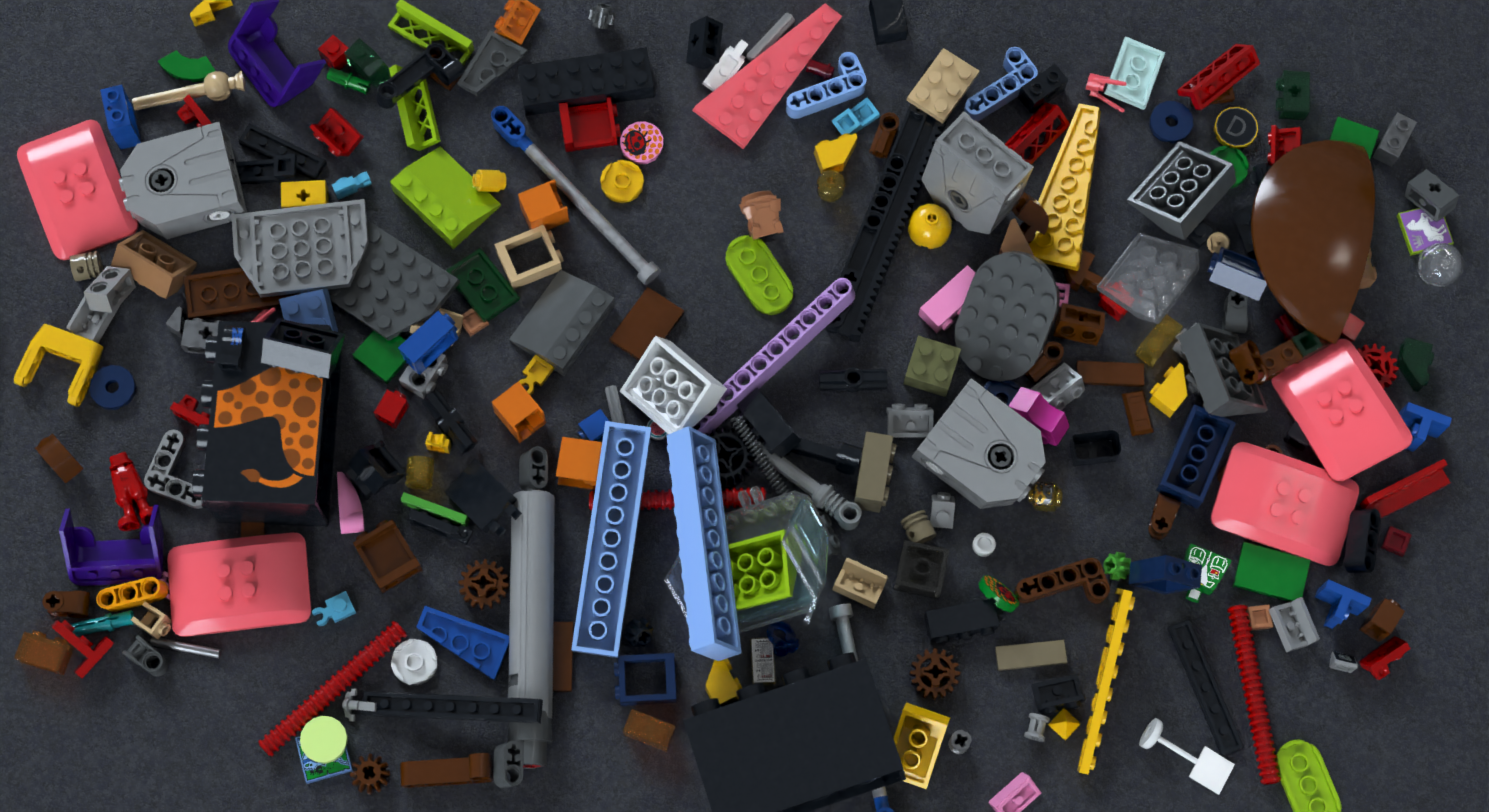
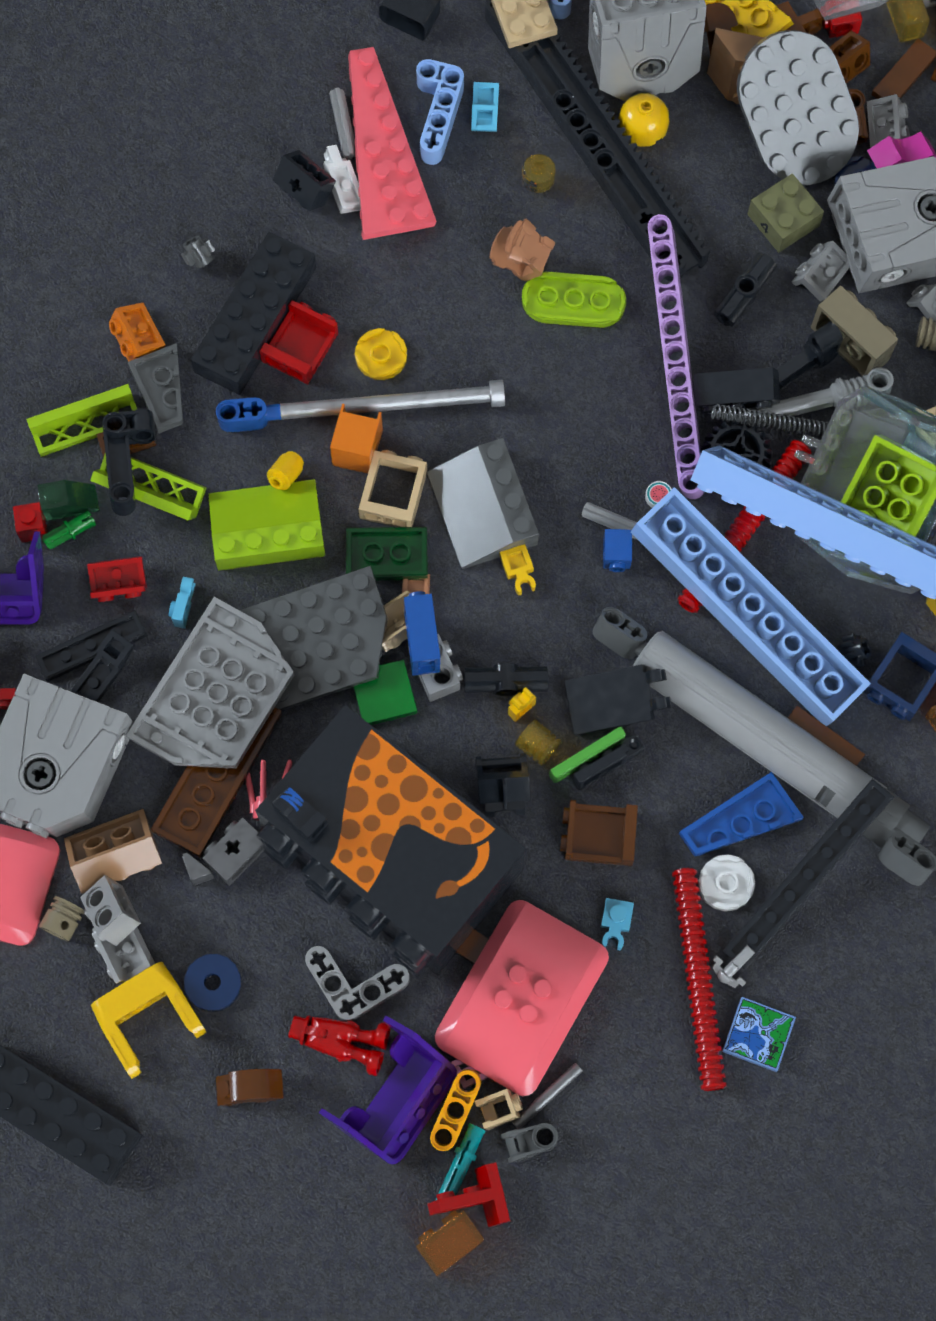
camera: 50 degrees left, 0 degrees up
reddish brown piece [42,591,90,618] -> none
red hinge [170,394,210,427] -> none
black slope [261,318,345,379] -> none
medium blue brick [279,288,338,332] -> none
yellow brick [281,180,329,209] -> none
yellowish green tile [300,716,348,764] -> none
bright pink piece [337,472,365,534] -> none
reddish brown gear [350,754,391,795] -> none
red brick [374,390,409,429] -> none
reddish brown beam [400,753,493,788] -> none
reddish brown gear [458,559,509,610] -> none
orange piece [492,381,546,443] -> none
orange piece [556,437,602,490] -> none
reddish brown tile [609,287,684,360] -> none
tile [620,122,663,164] -> none
white slope [620,336,727,434] -> none
dark red pin [806,59,835,80] -> none
yellow slope [814,133,857,176] -> none
reddish brown piece [869,112,899,159] -> none
bright pink brick [918,265,975,333] -> none

